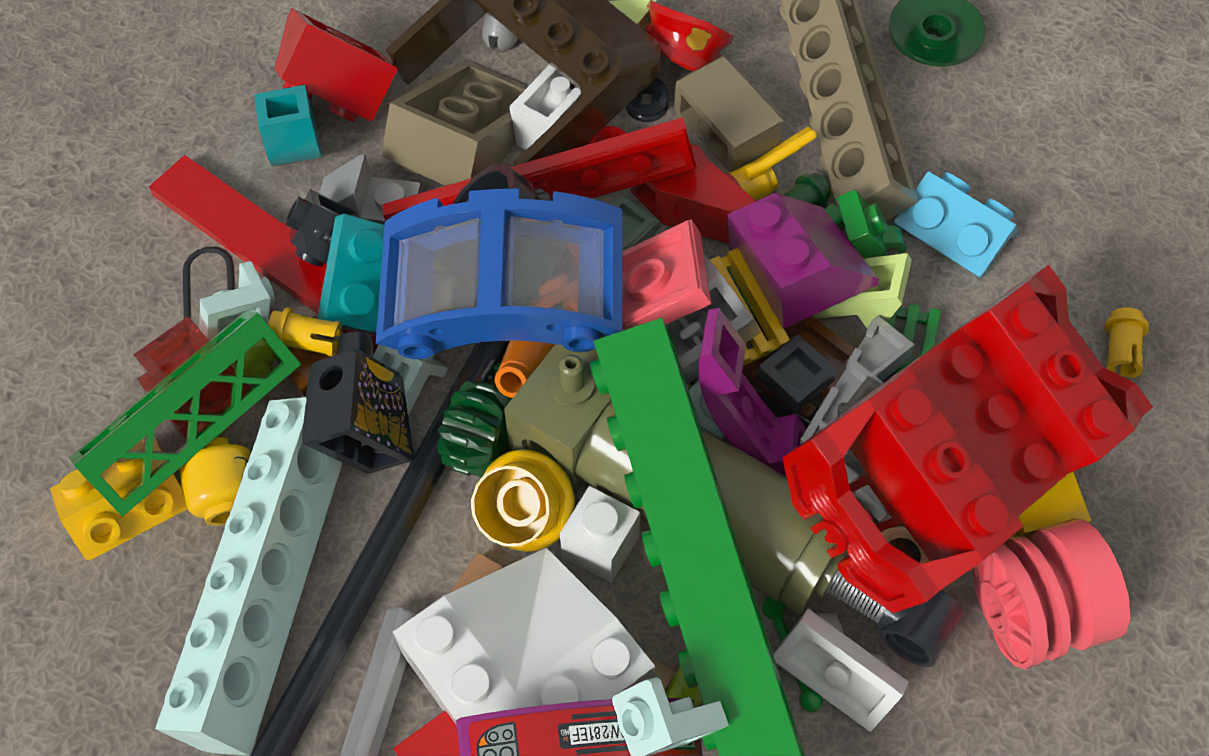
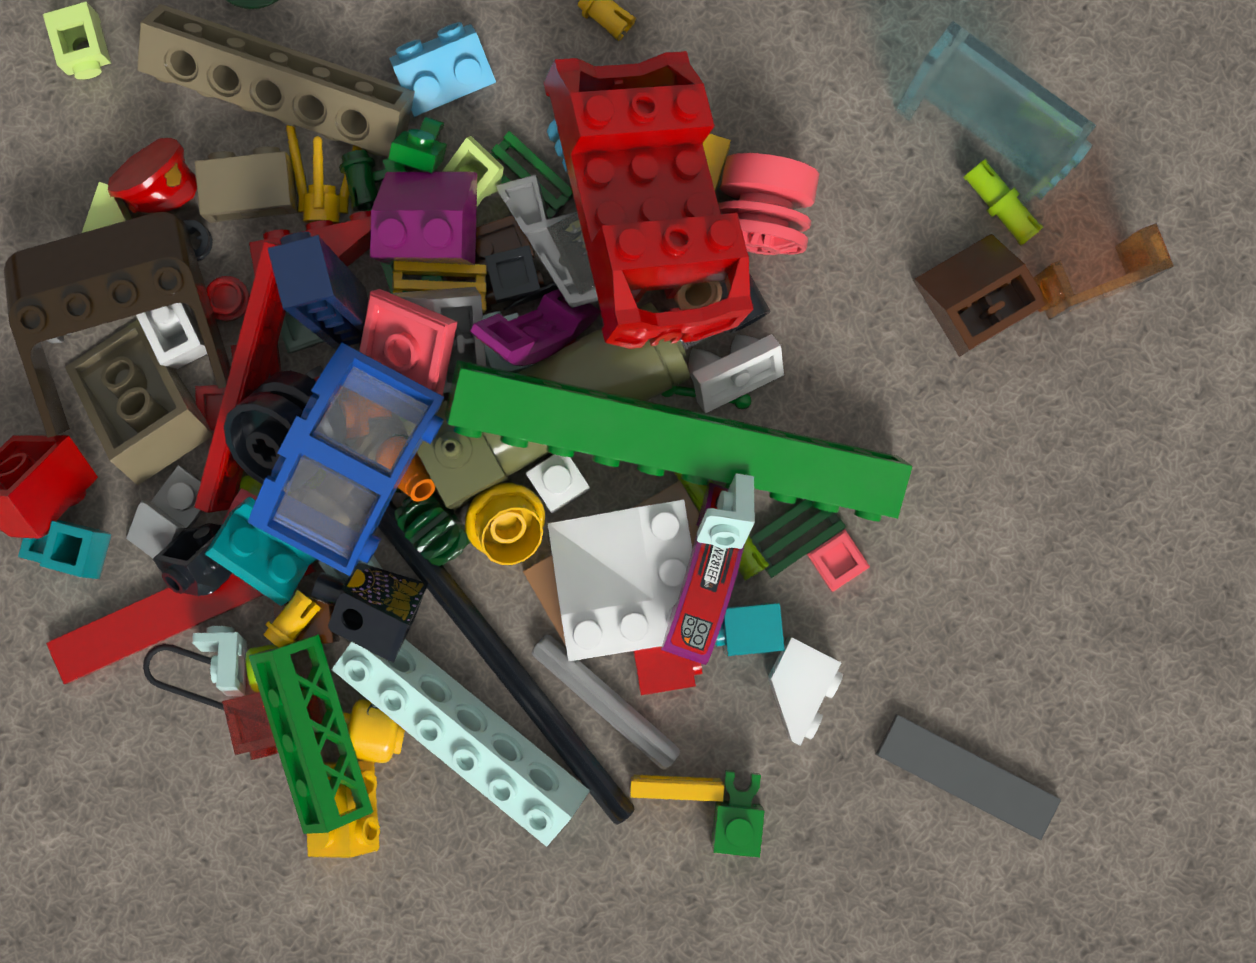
camera: 60 degrees left, 25 degrees up
none -> dark blue brick [268,232,368,350]

